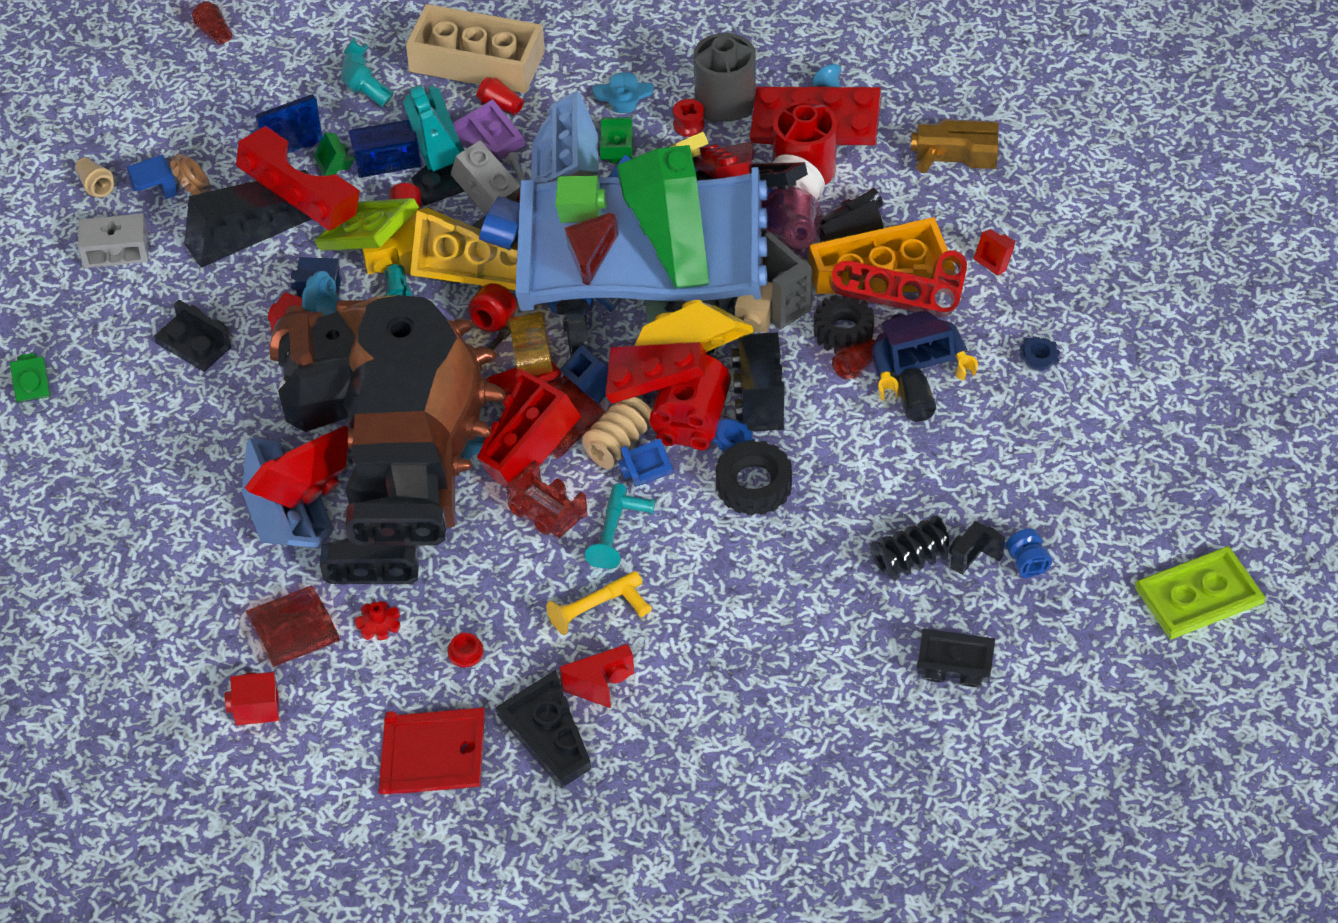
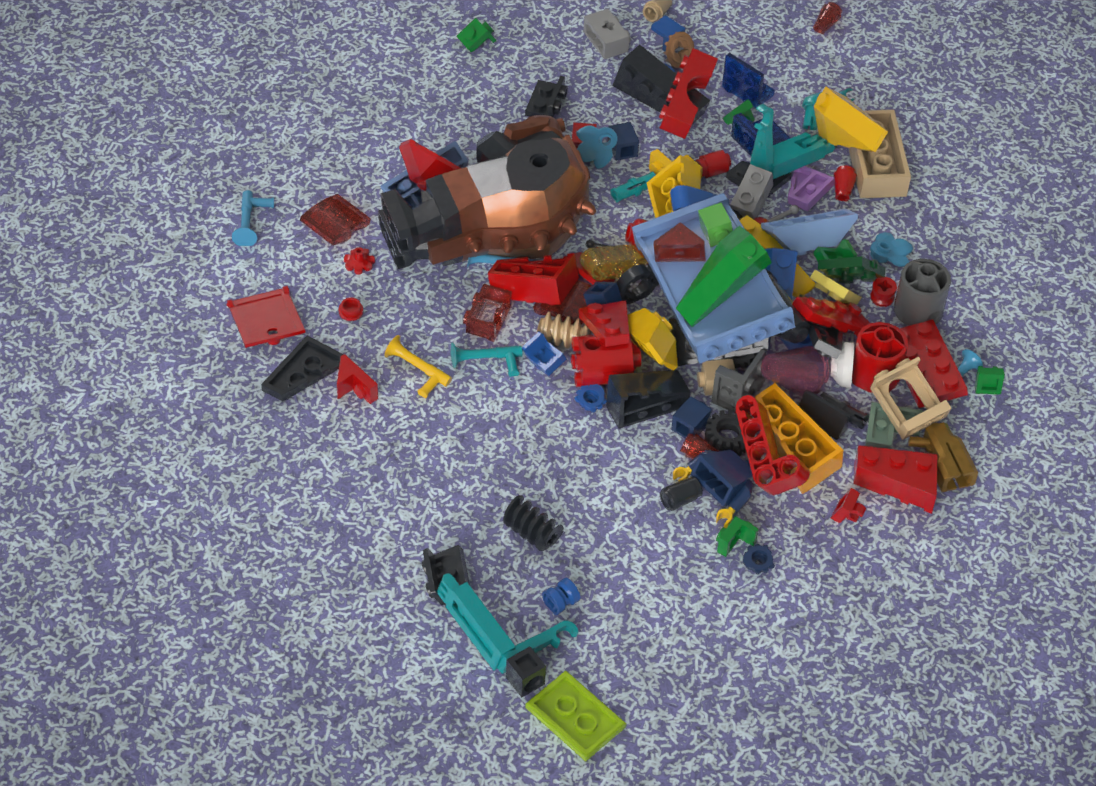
camera: 65 degrees right, 0 degrees up
red brick [224,672,280,726] -> none
lime tile [315,198,419,251] -> none
black tyre [716,440,792,515] -> none
black bracket [949,521,1005,575] -> none
none -> dark azure piece [232,190,274,246]
none -> teal hinge [437,573,578,674]
none -> black brick [506,646,546,698]
none -> dark blue brick [671,396,712,442]
none -> green bracket [716,516,758,557]
none -> yellow wedge [814,86,888,152]
none -> dark green plate [818,256,886,284]
none -> red wedge [853,445,937,514]
none -> sand green plate [865,402,923,449]
none -> tan panel [870,357,952,440]
none -> green tile [974,366,1005,394]

